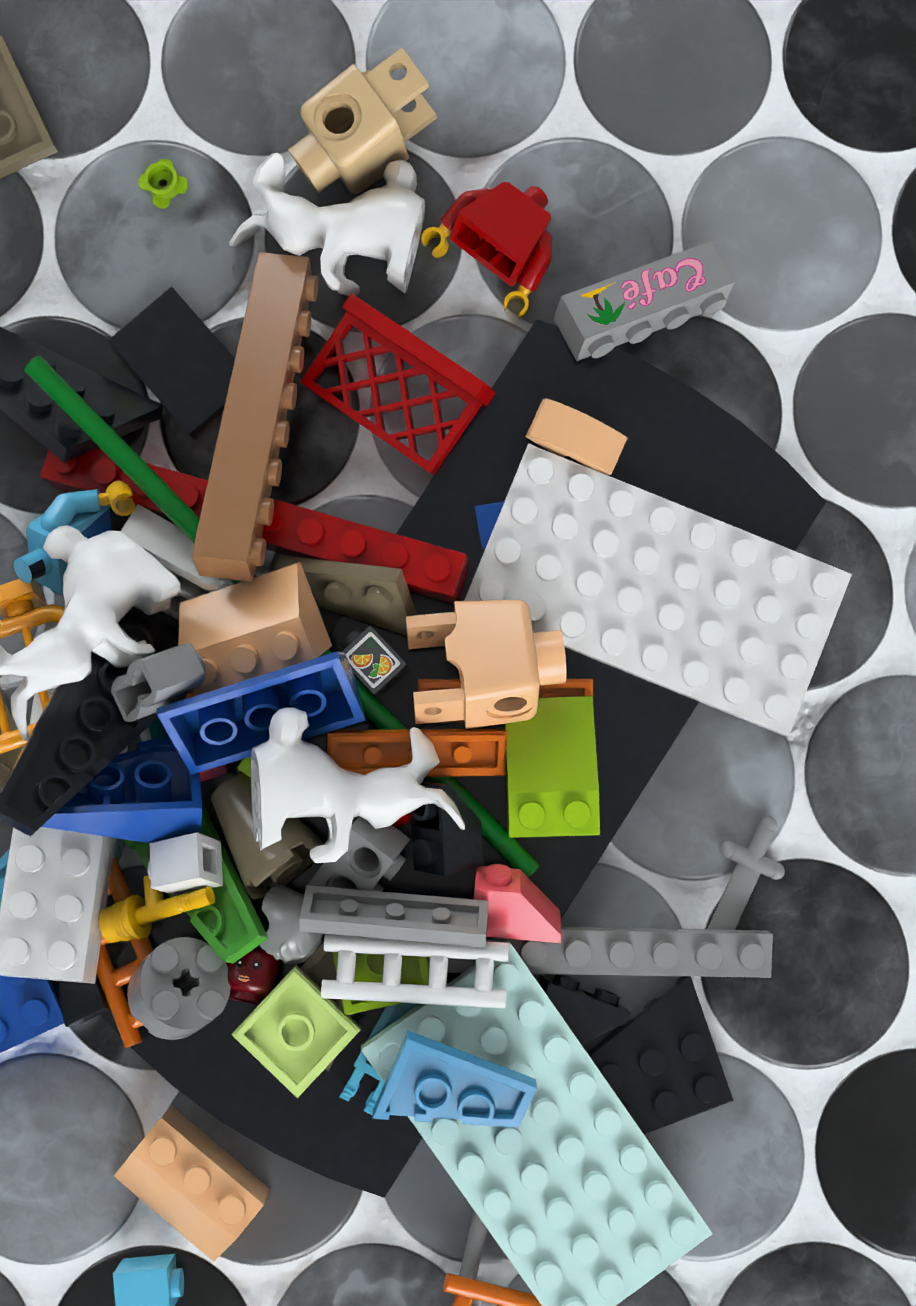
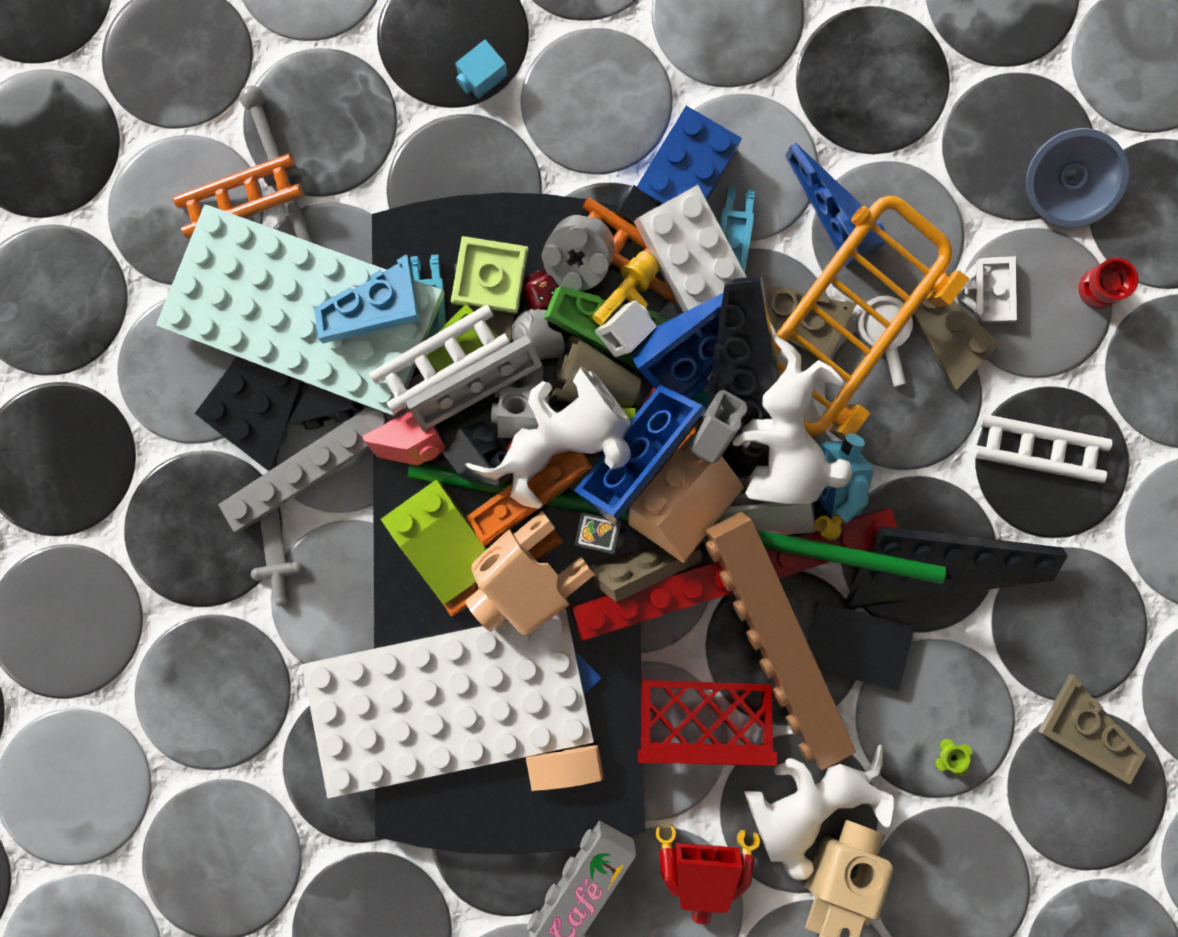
camera: 145 degrees right, 0 degrees up
light nougat slope [114,1105,271,1261] -> none

